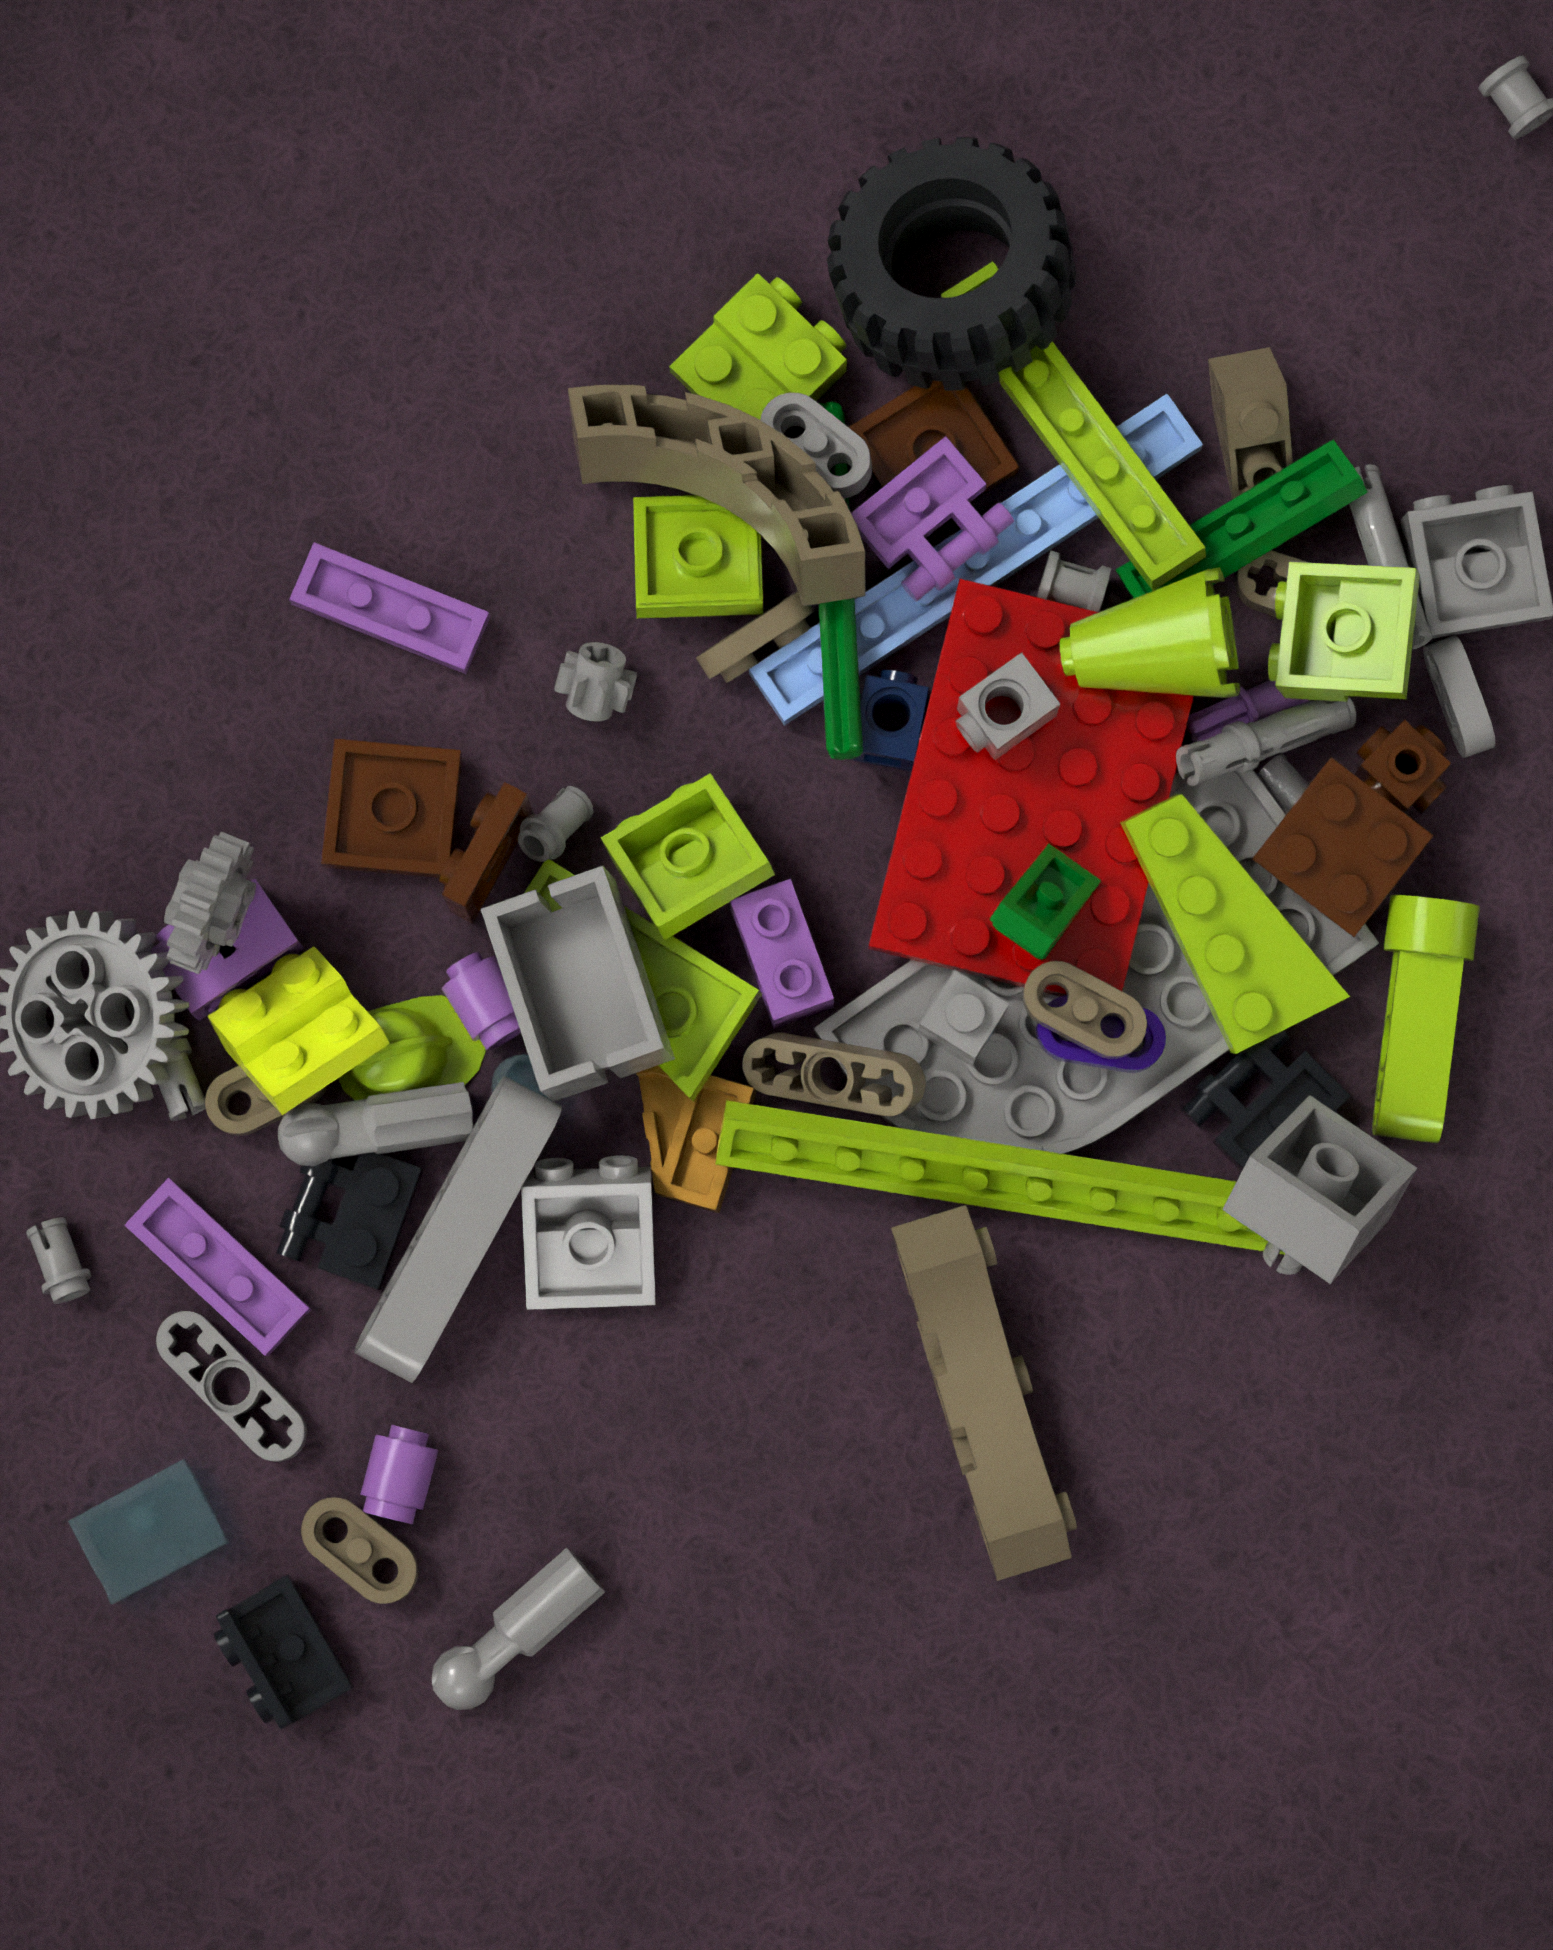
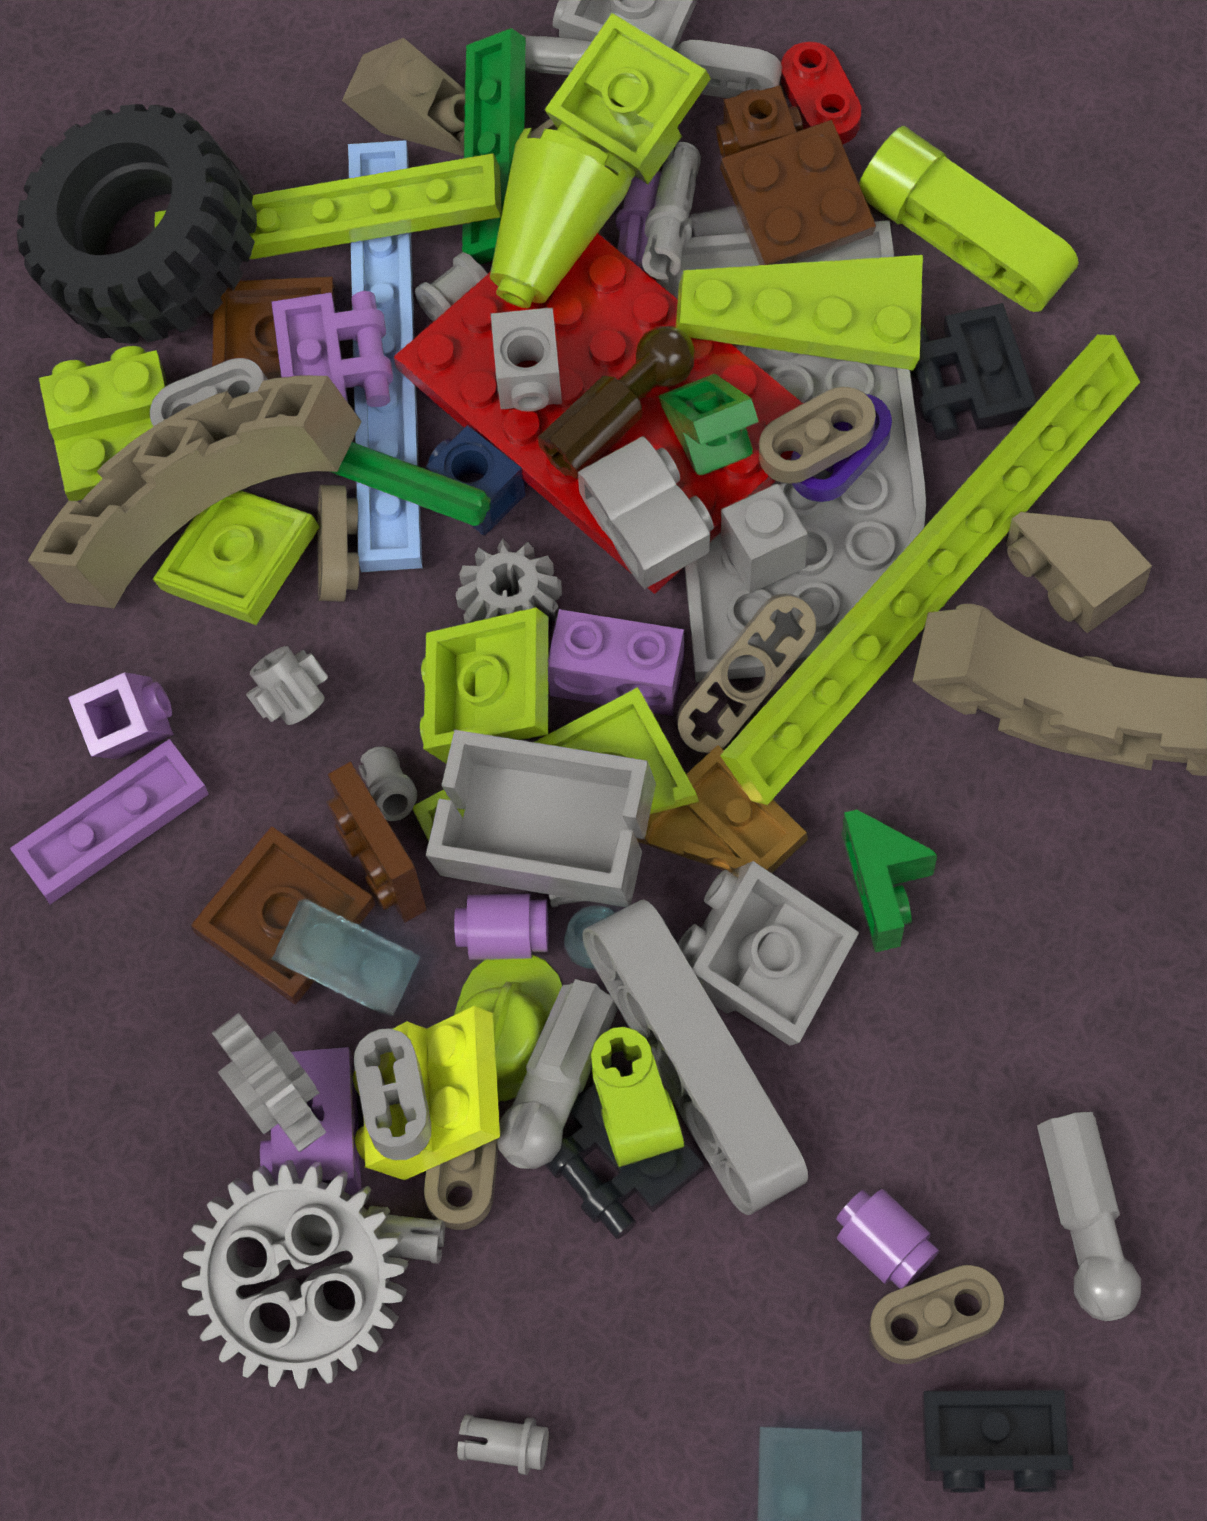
camera: 55 degrees left, 15 degrees down
medium lavender plate [125,1178,312,1357] -> none
light grey beam [156,1311,307,1462] -> none
light grey brick [1222,1095,1418,1284] -> none
none -> medium lavender brick [68,672,174,759]
none -> clear light blue plate [272,899,420,1016]
none -> light grey beam [354,1029,431,1160]
none -> light grey gear [456,538,562,624]
none -> dark brown piece [538,326,695,479]
none -> light grey brick [578,436,714,589]
none -> lime piece [591,1027,684,1167]
none -> red plate [781,42,861,145]
none -> green slope [842,809,937,953]
none -> dark tan slope [1006,512,1152,633]

